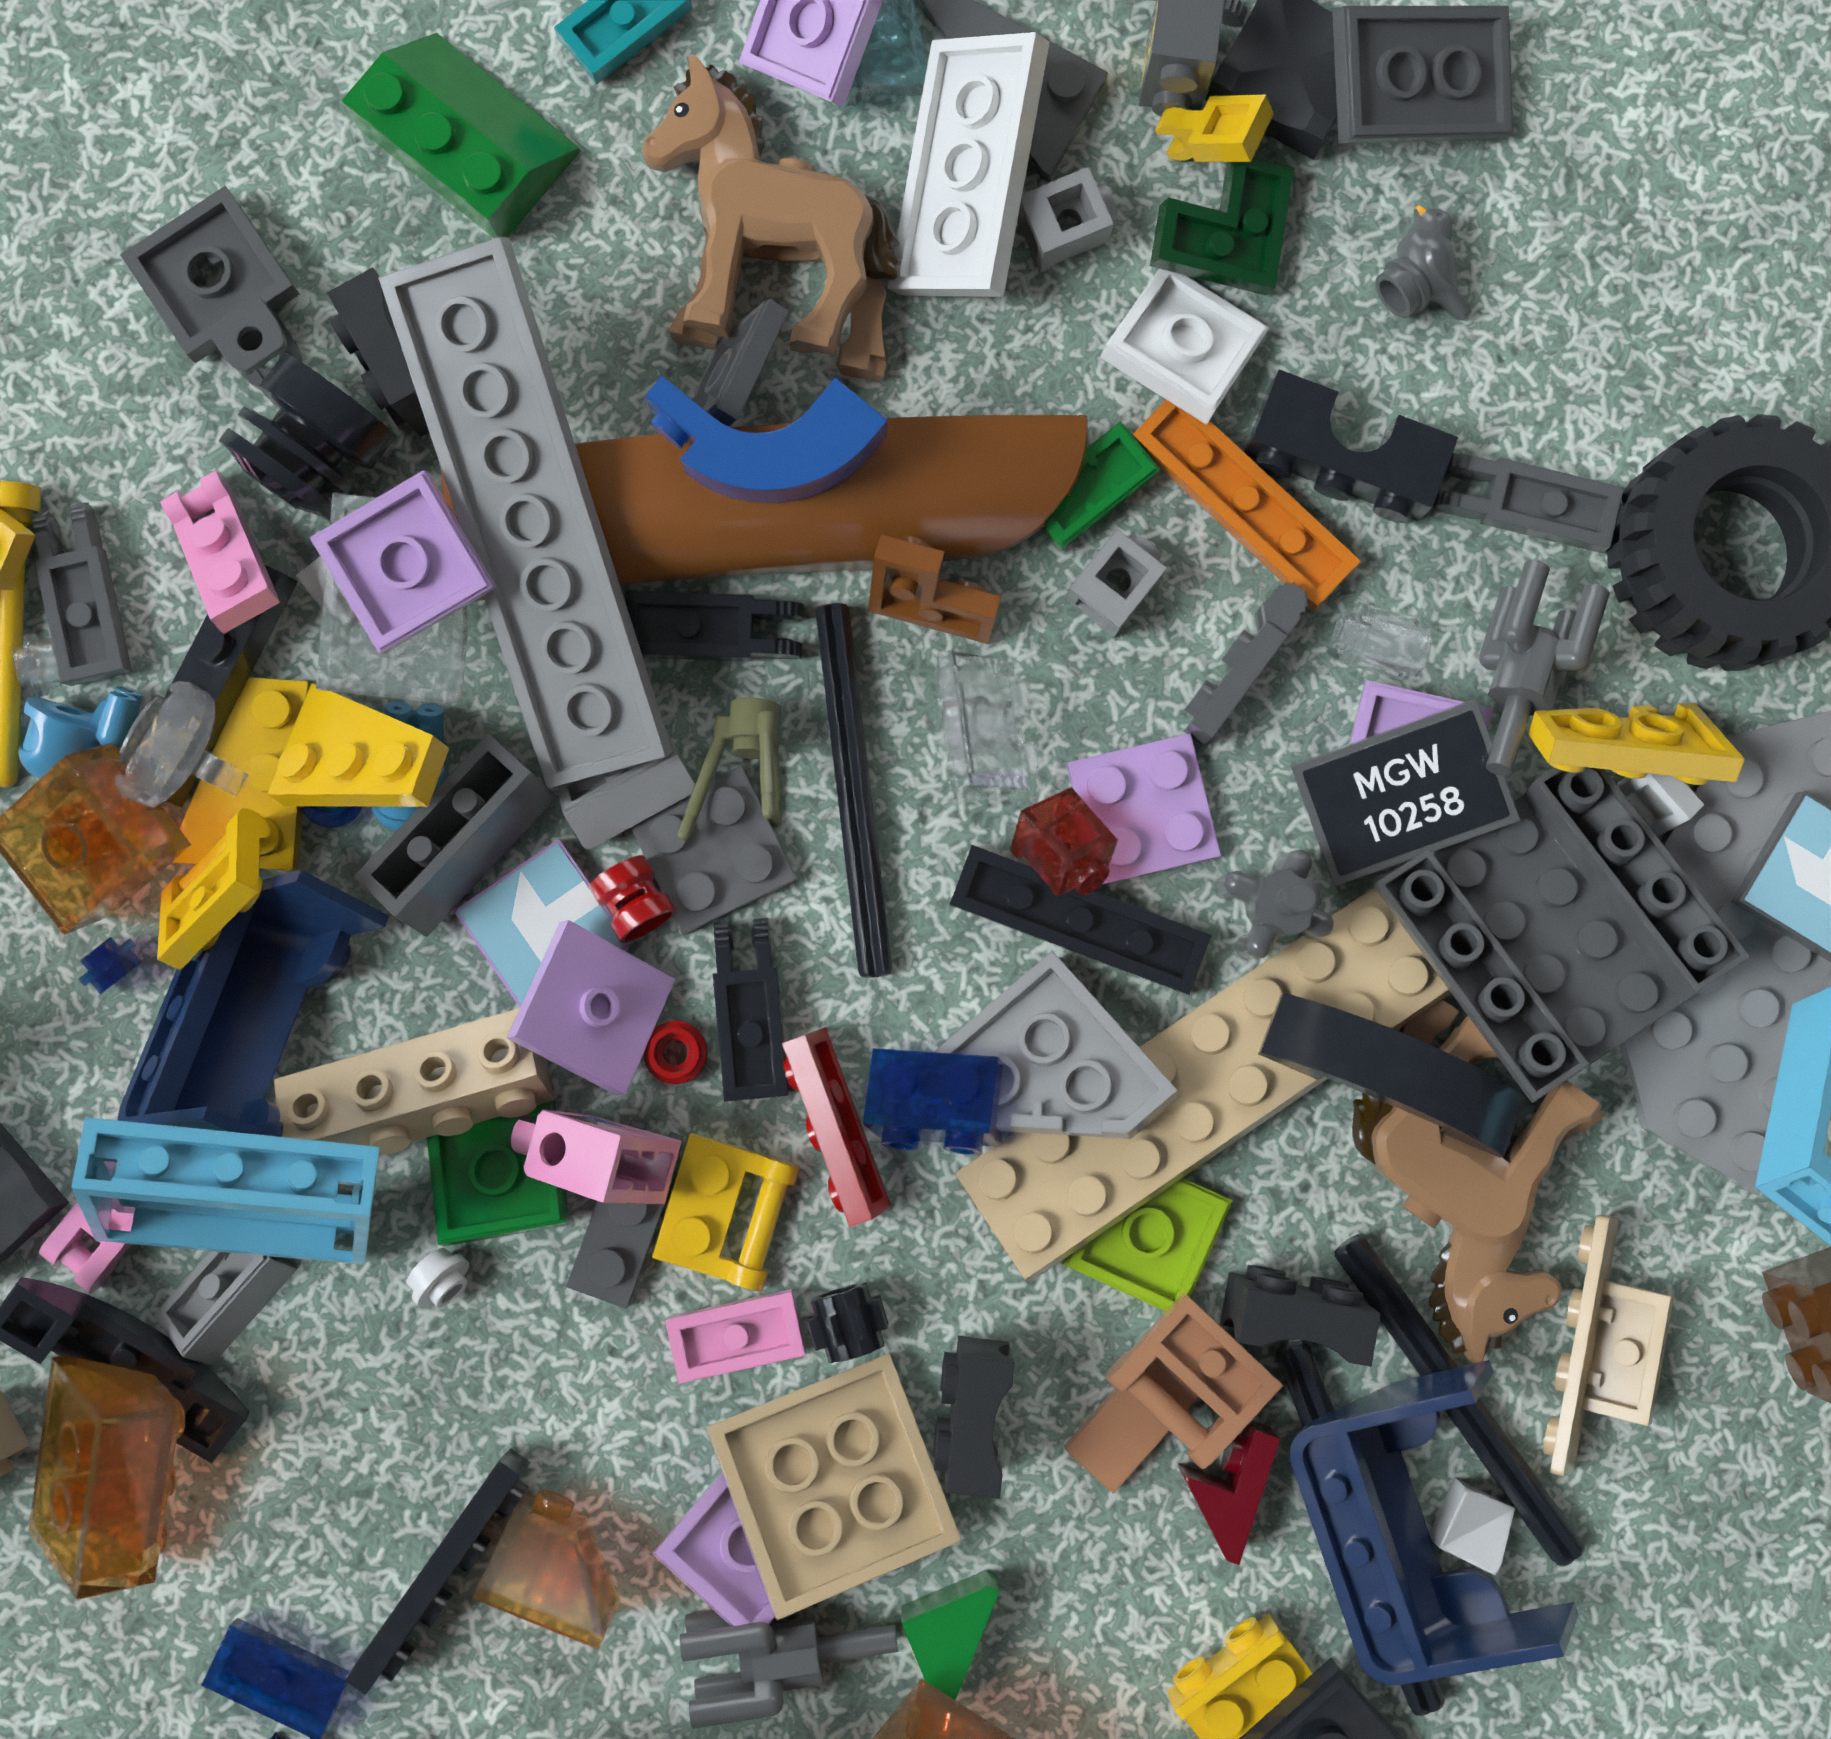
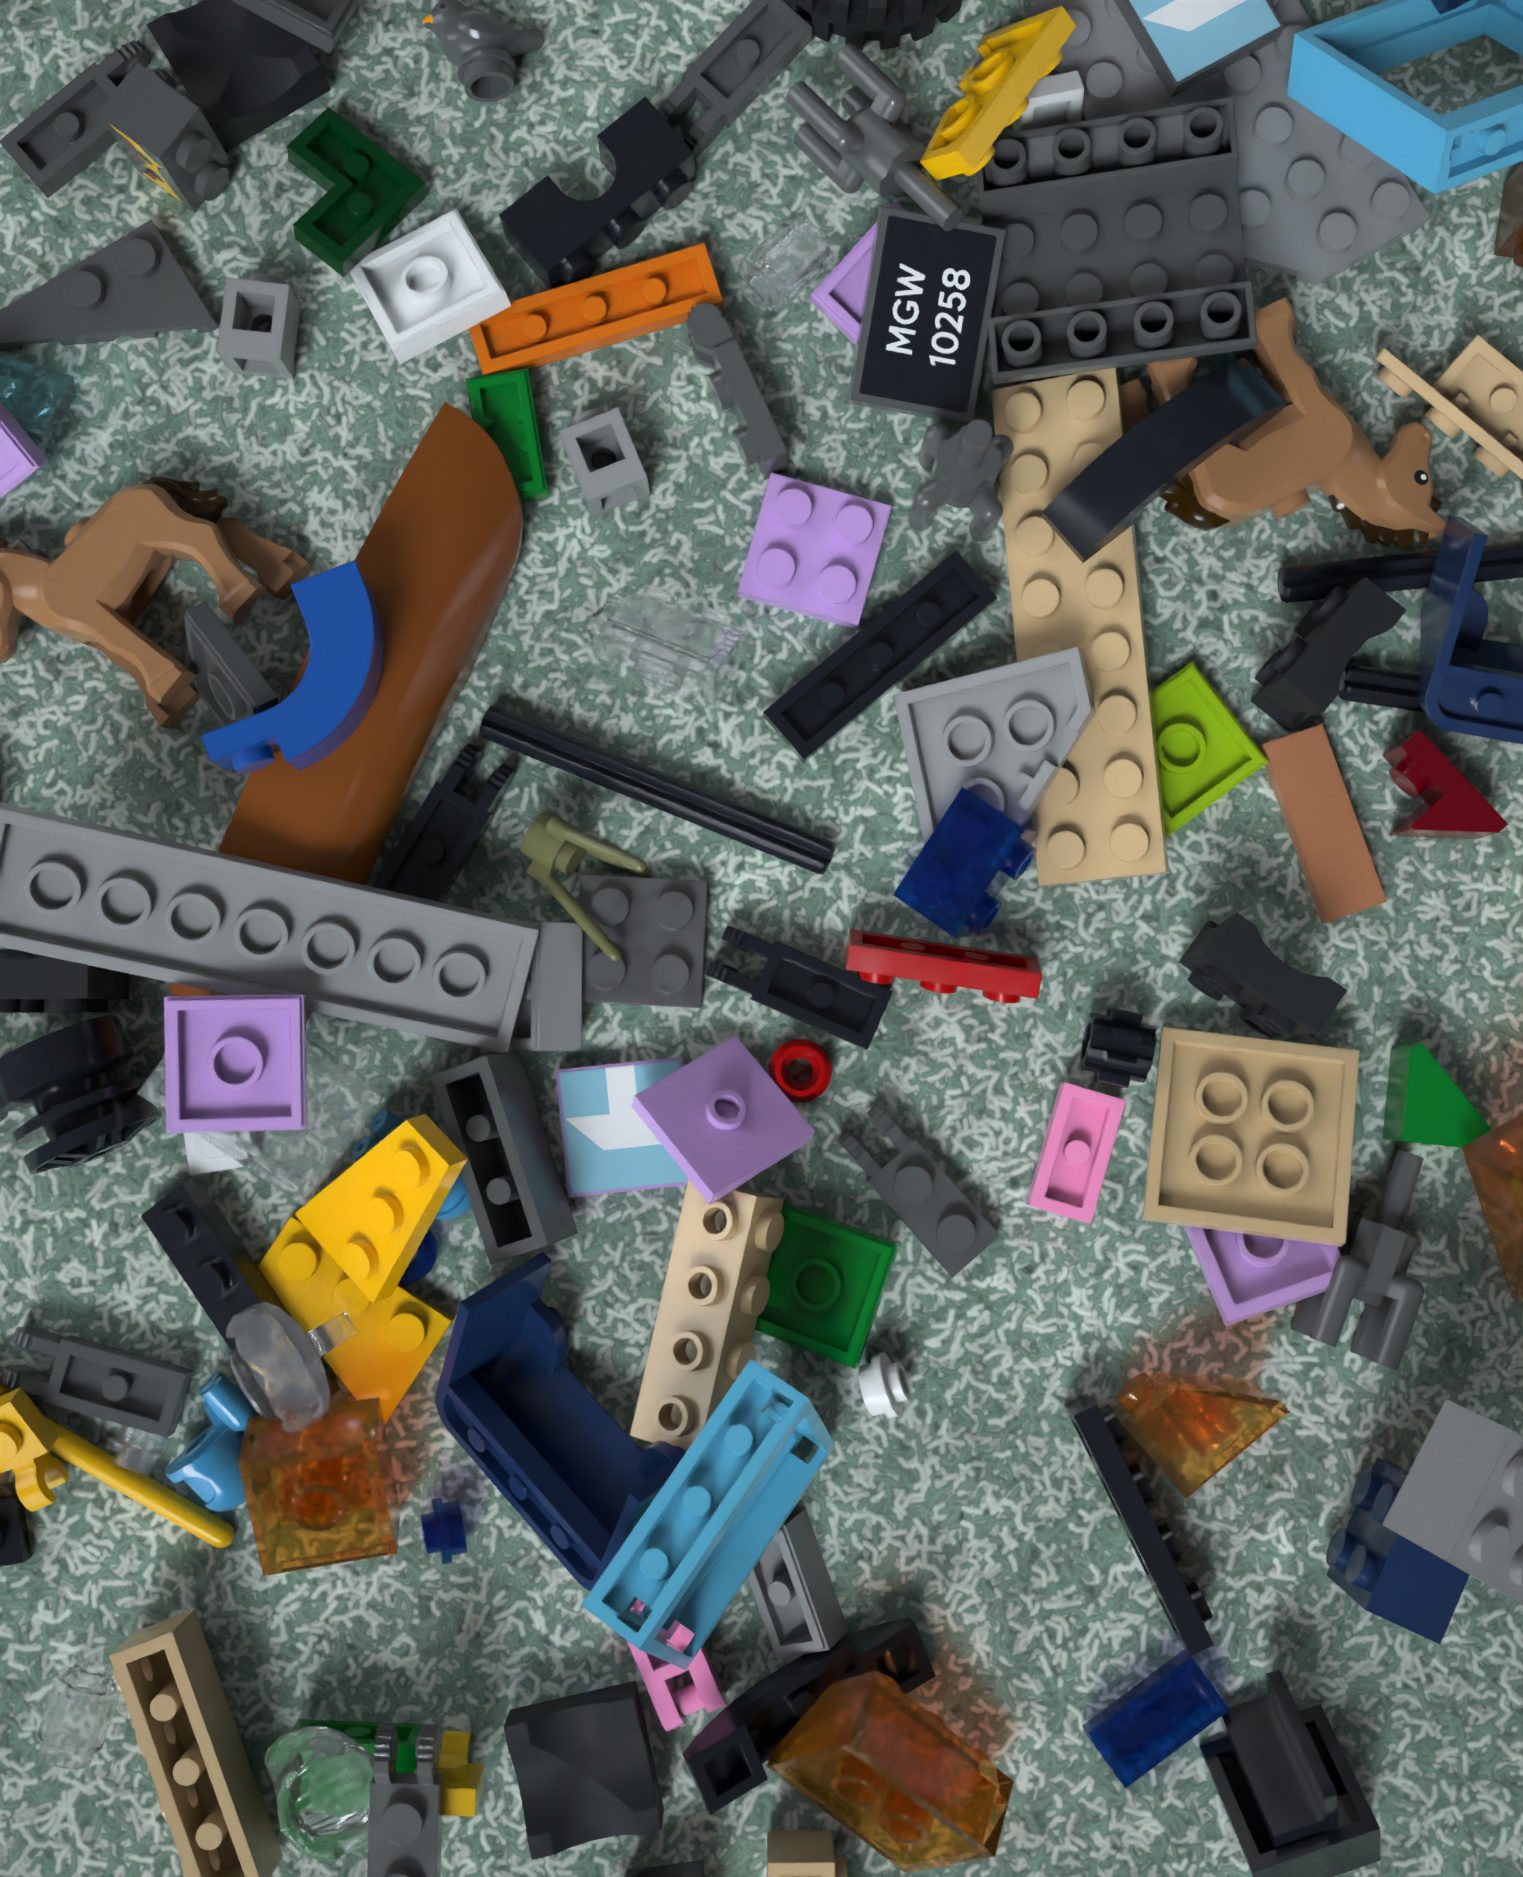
camera: 65 degrees left, 0 degrees up
yellow plate [157,808,271,970] -> none
bright pink plate [161,470,280,634] -> none
bright pink torso [511,1110,681,1204] -> none
red wheel [589,855,676,943] -> none
yellow plate [652,1133,800,1291] -> none
dark orange plate [868,534,1001,644] -> none
white plate [887,32,1050,297] -> none
clear red brick [1010,787,1118,896] -> none
nougat plate [1105,1292,1283,1469] -> none
yellow plate [1155,95,1274,162] -> none

